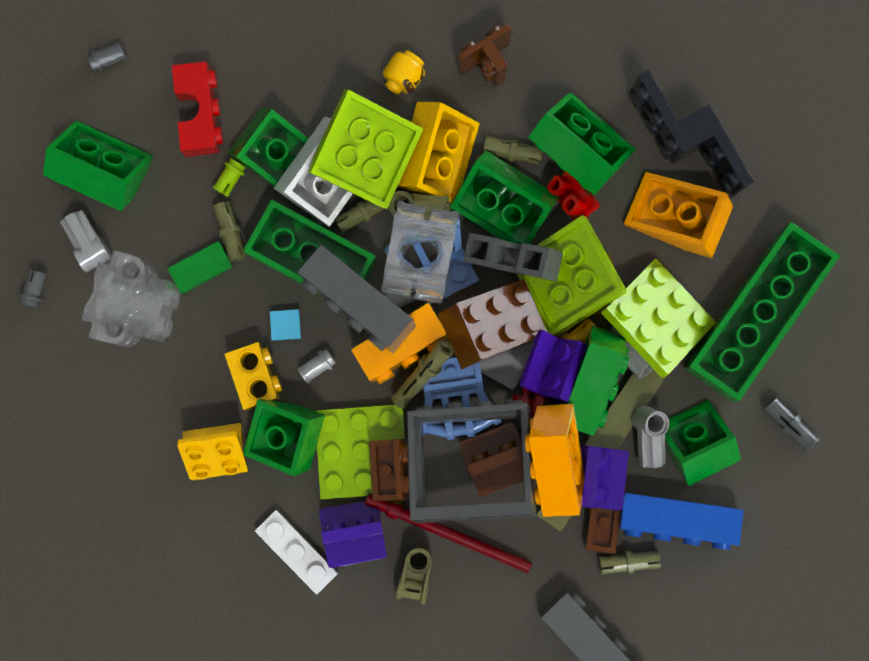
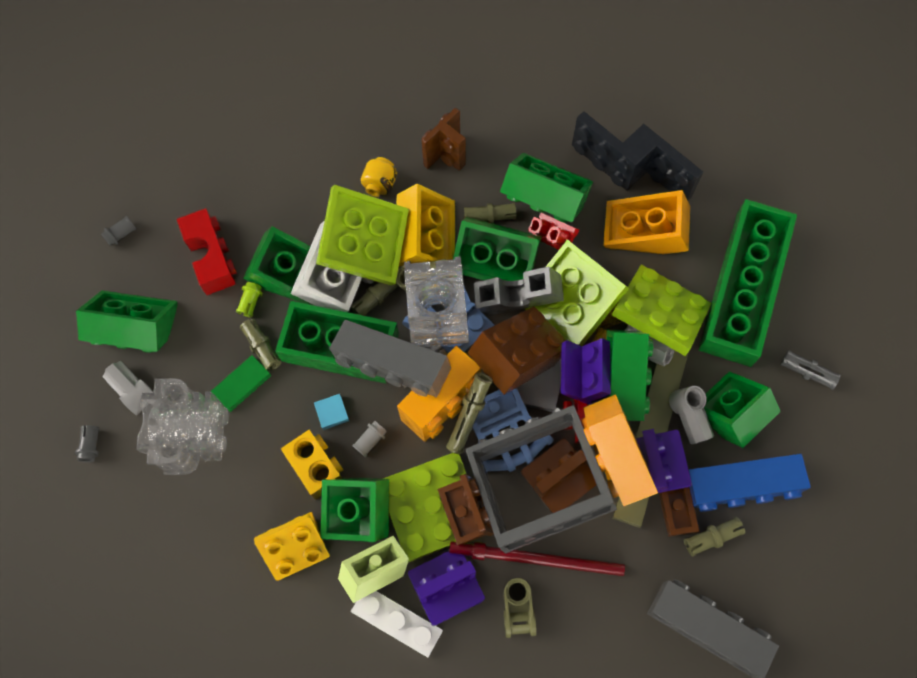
camera: 15 degrees left, 15 degrees down
none -> yellowish green brick [338,536,409,603]

